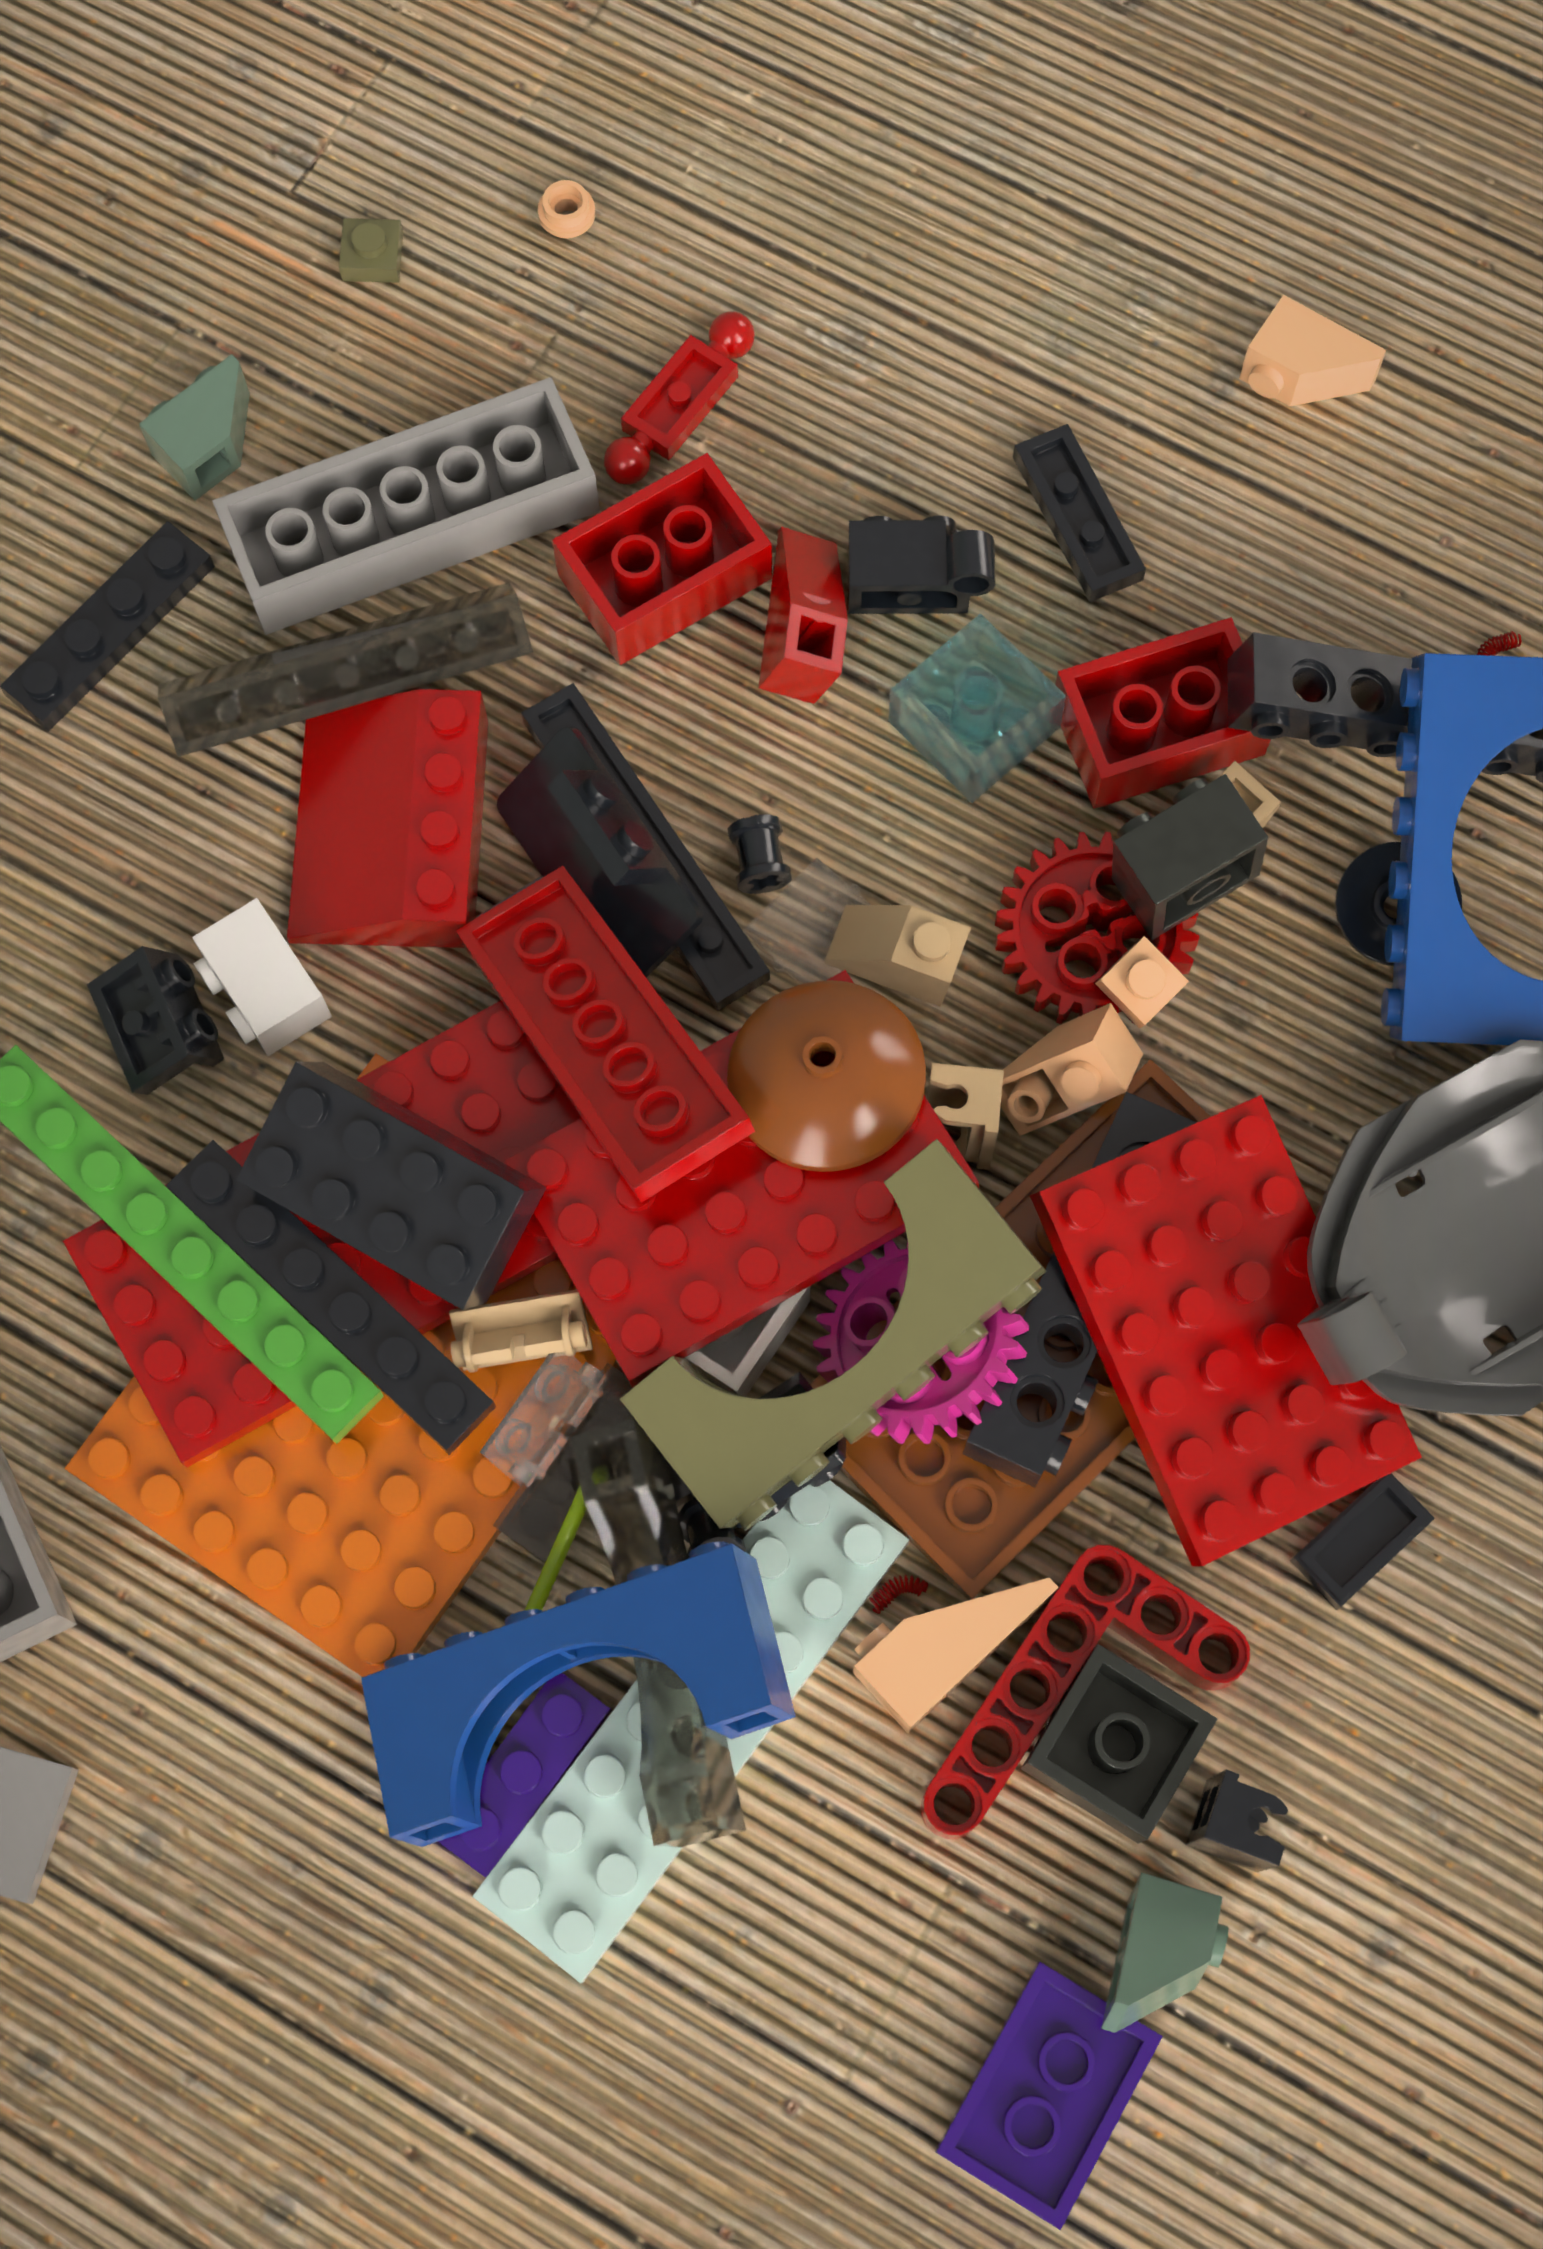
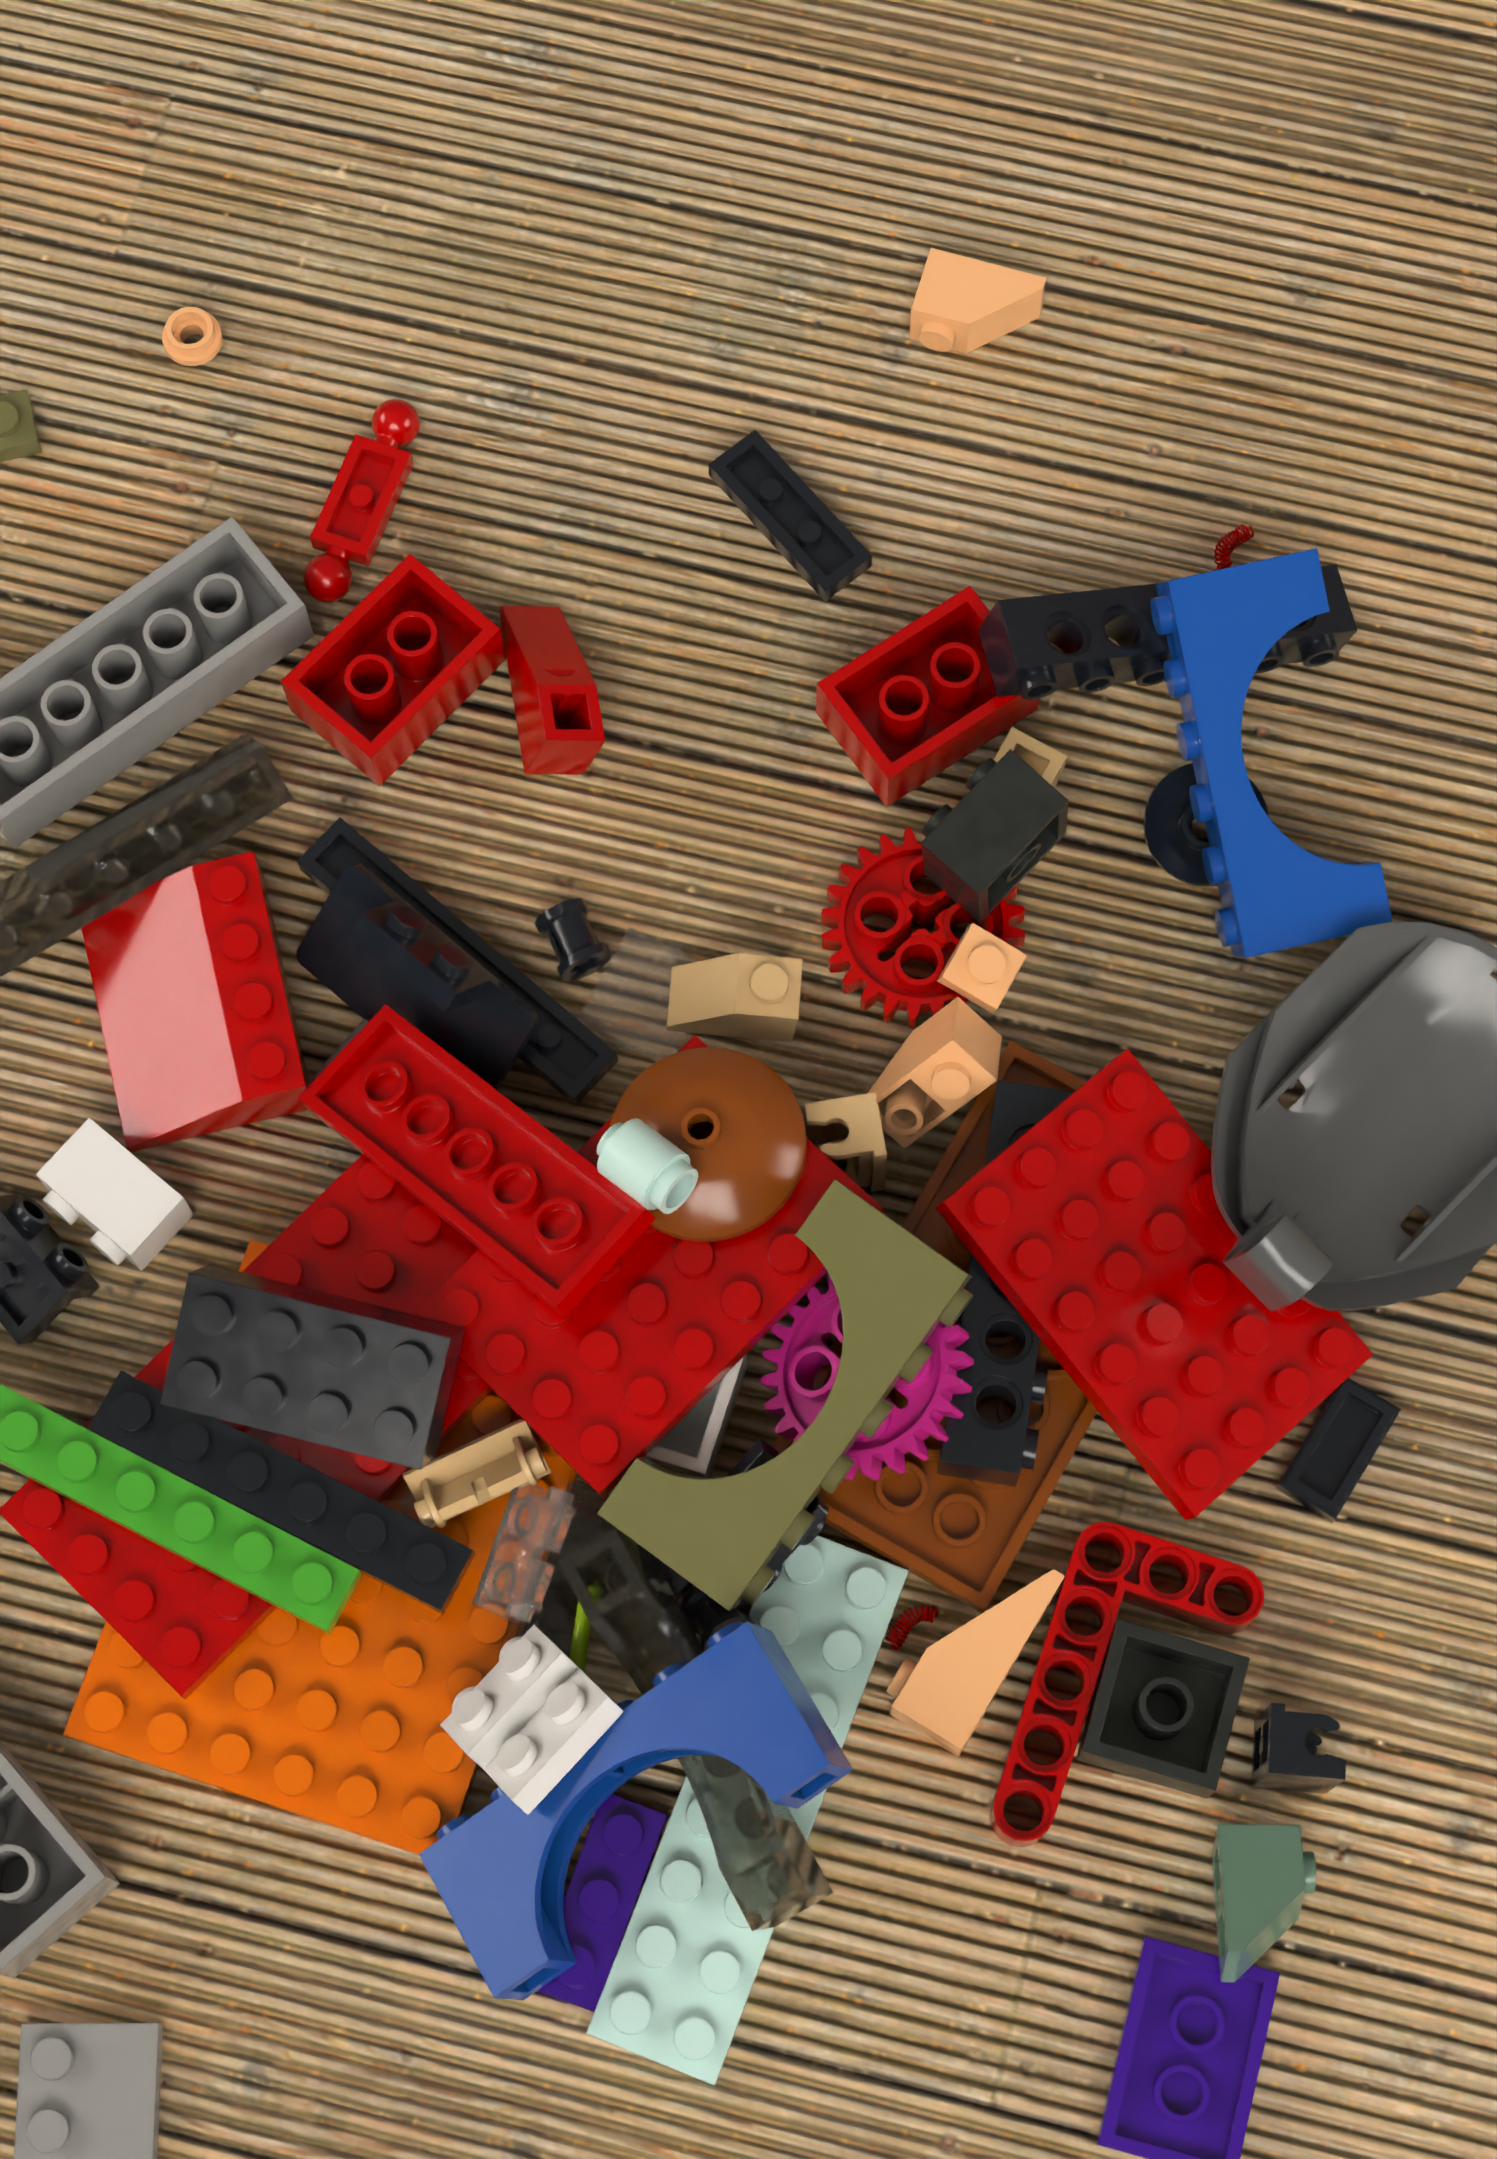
camera: 15 degrees left, 0 degrees up
black hinge [848,515,996,614] -> none
clear light blue brick [888,613,1066,803] -> none
none -> white plate [440,1625,624,1815]
none -> light aqua brick [596,1118,698,1214]

